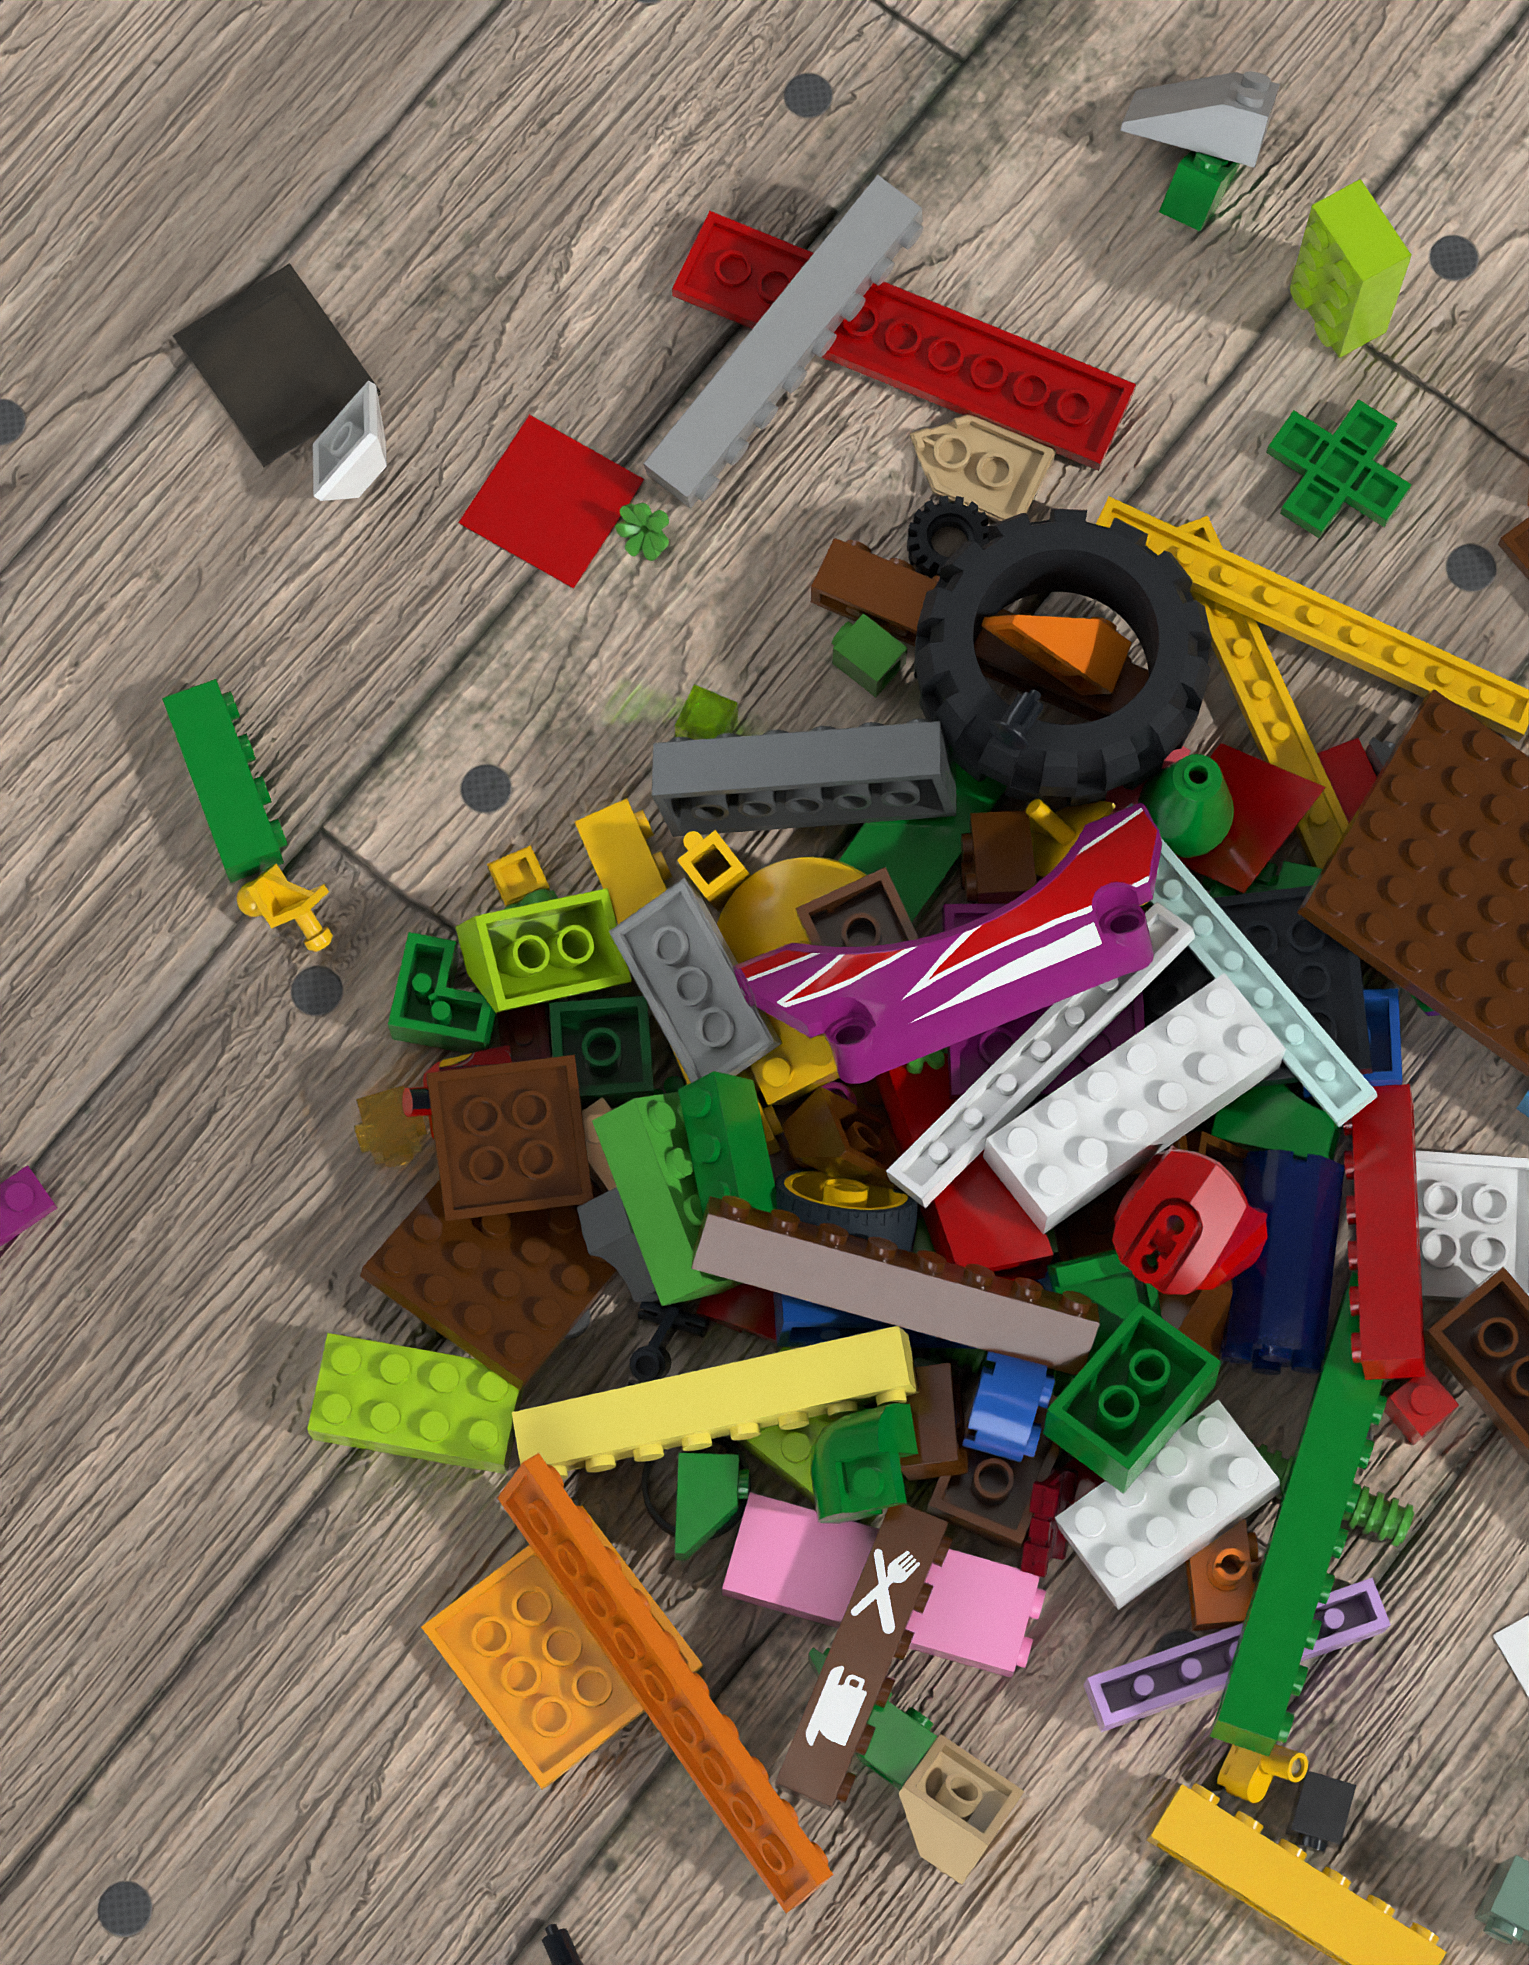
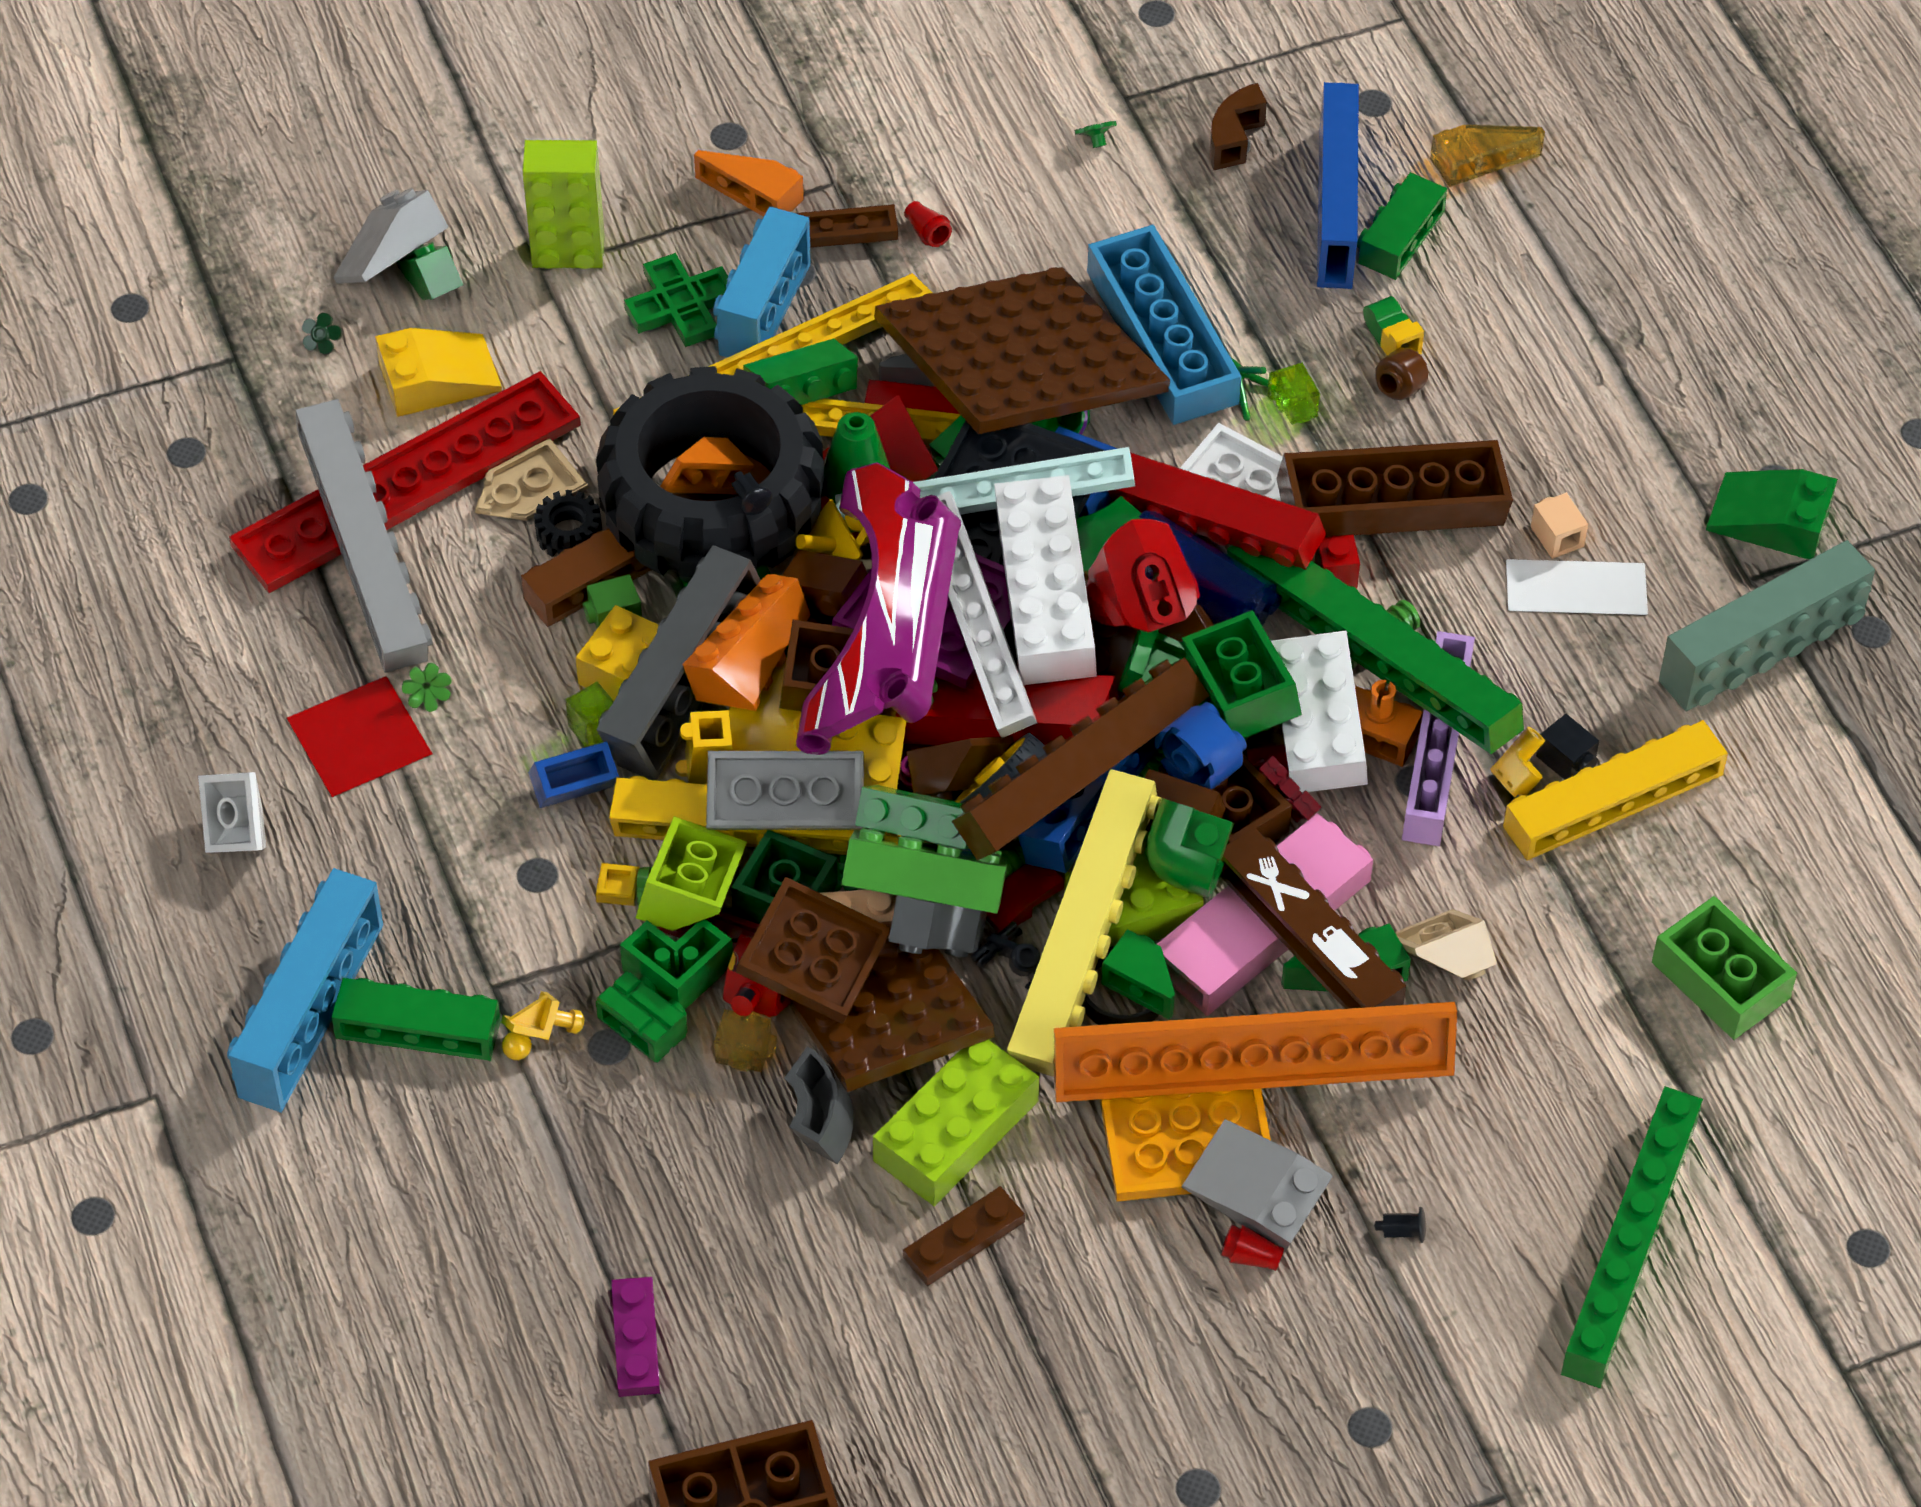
camera: 60 degrees left, 20 degrees down
clear smoke piece [173,263,381,468] -> none
none -> dark azure brick [227,868,384,1113]
none -> dark green plant [302,313,342,354]
none -> yellow slope [375,328,502,417]
none -> blue piece [528,741,619,808]
none -> yellow brick [575,605,659,701]
none -> green brick [596,971,688,1063]
none -> orange wedge [682,574,811,711]
none -> dark azure brick [713,206,811,357]
none -> green brick [743,338,858,405]
none -> dark grey brick [784,1046,854,1164]
none -> reddish brown plate [903,1186,1025,1286]
none -> light grey slope [1182,1119,1333,1253]
none -> red cone [1220,1224,1284,1271]

